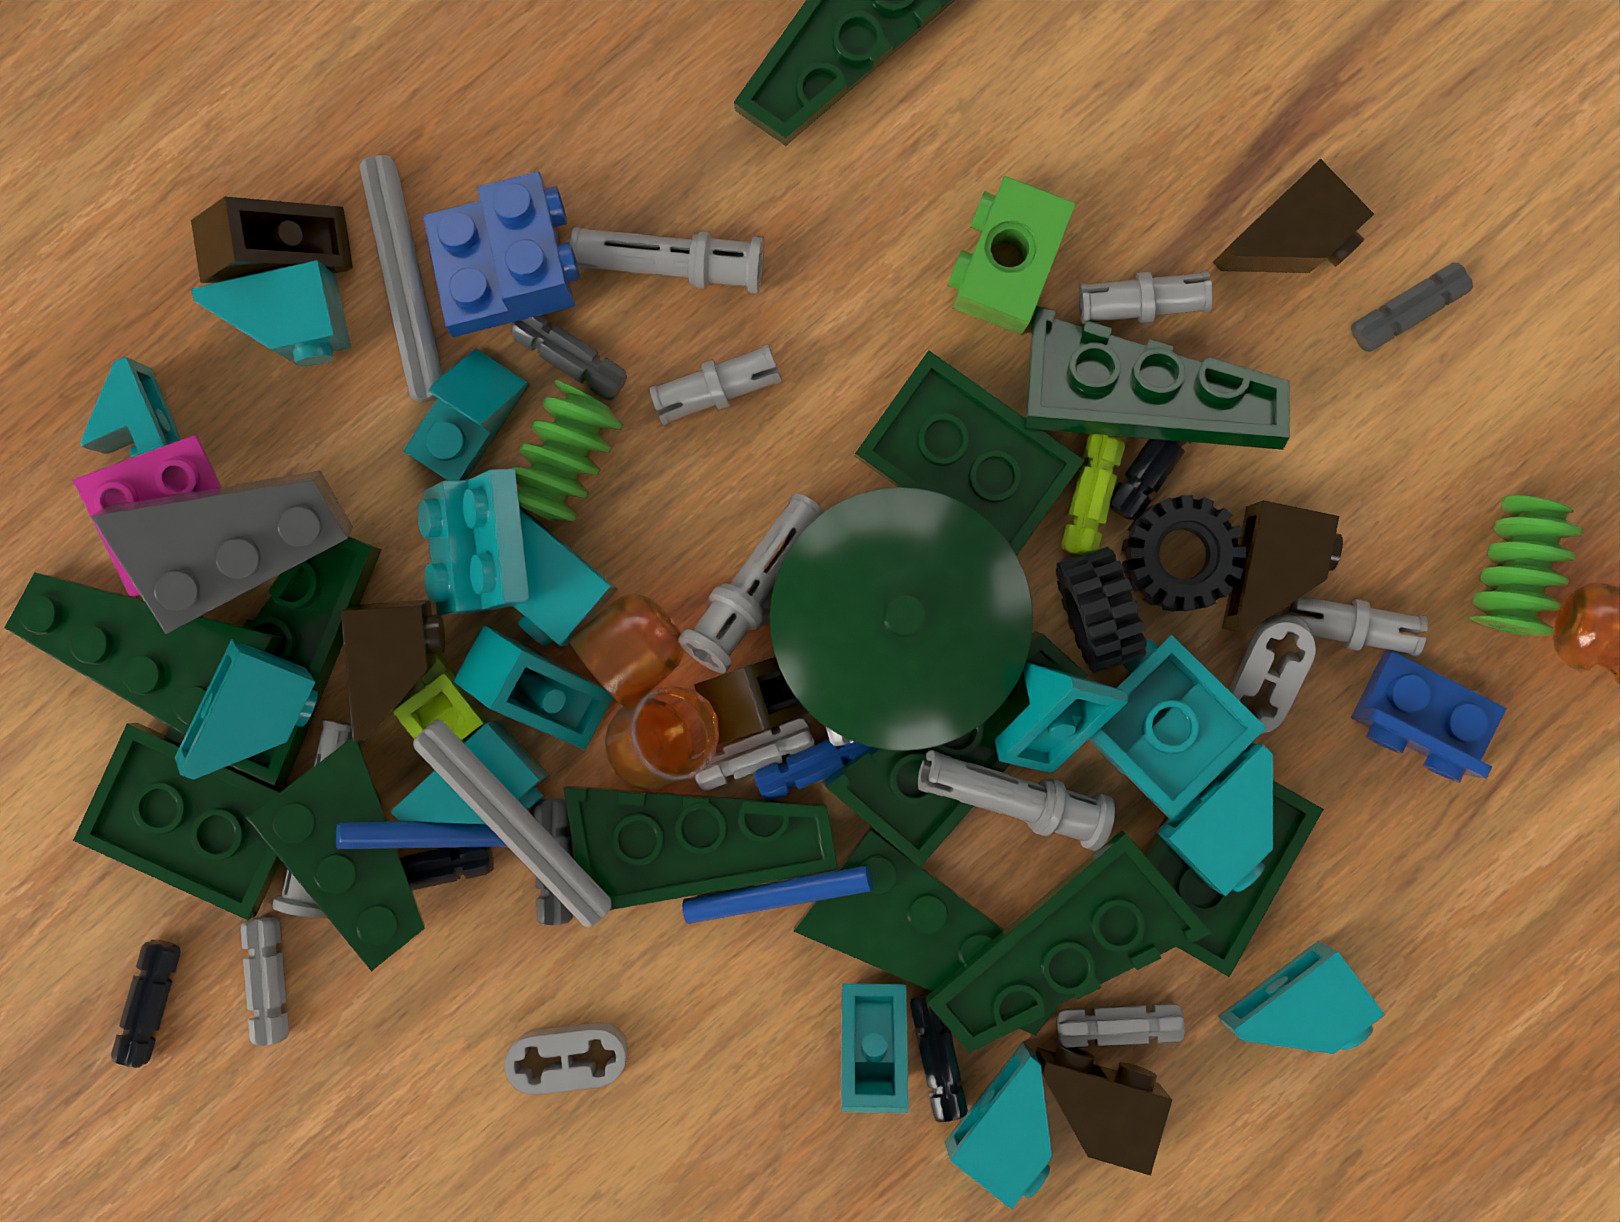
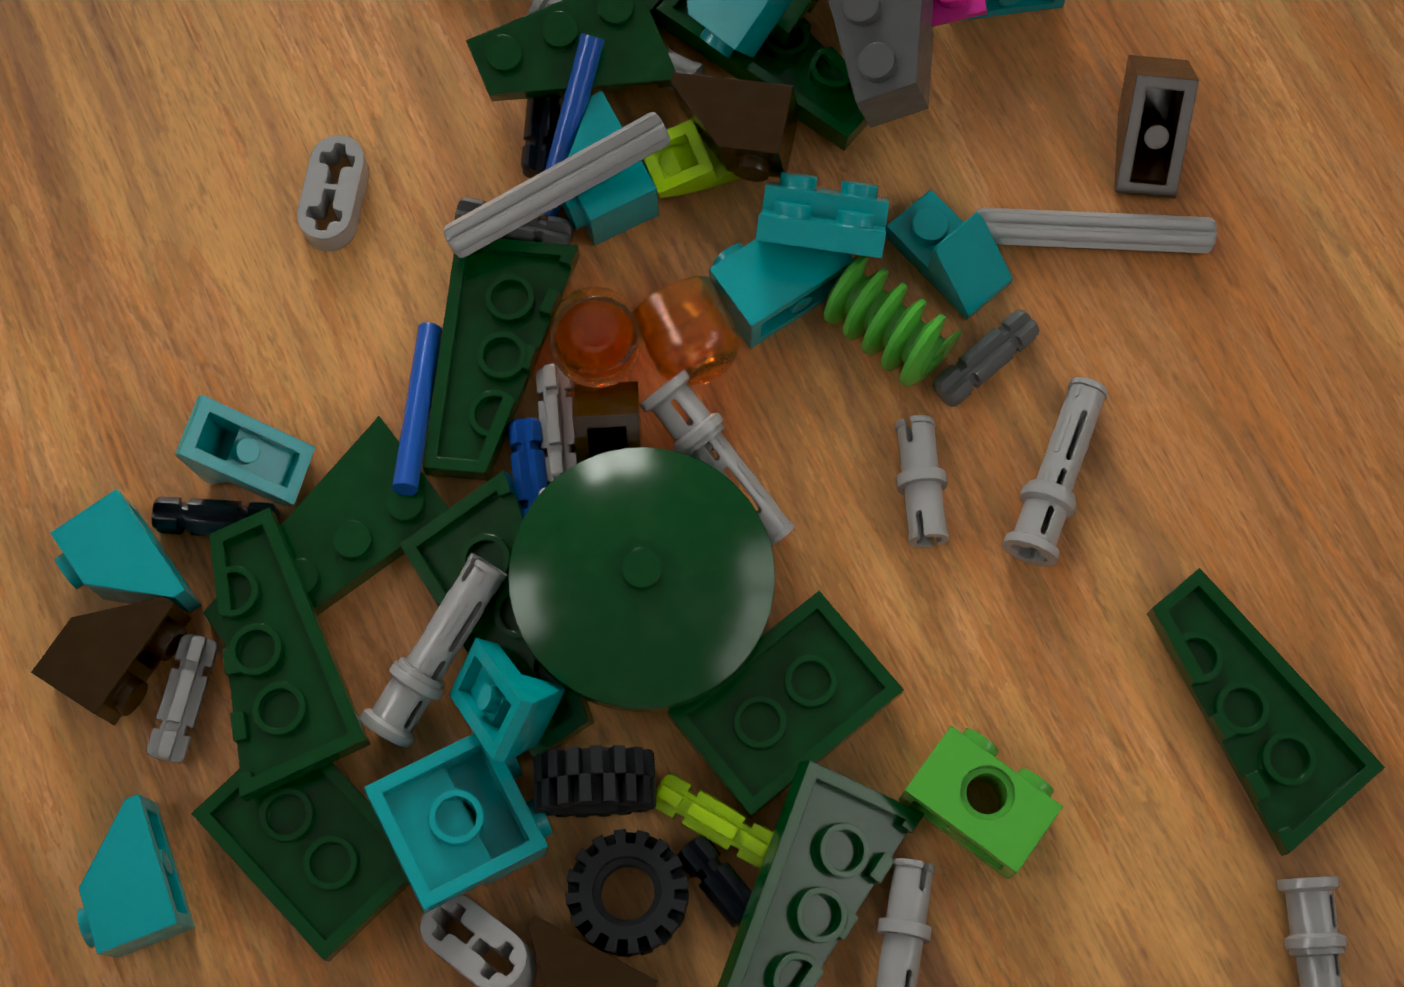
camera: 105 degrees right, 15 degrees down
teal slope [191,260,352,366] -> none
blue plate [423,171,580,337] -> none
teal slope [453,625,615,749] -> none
teal slope [1156,743,1273,896] -> none

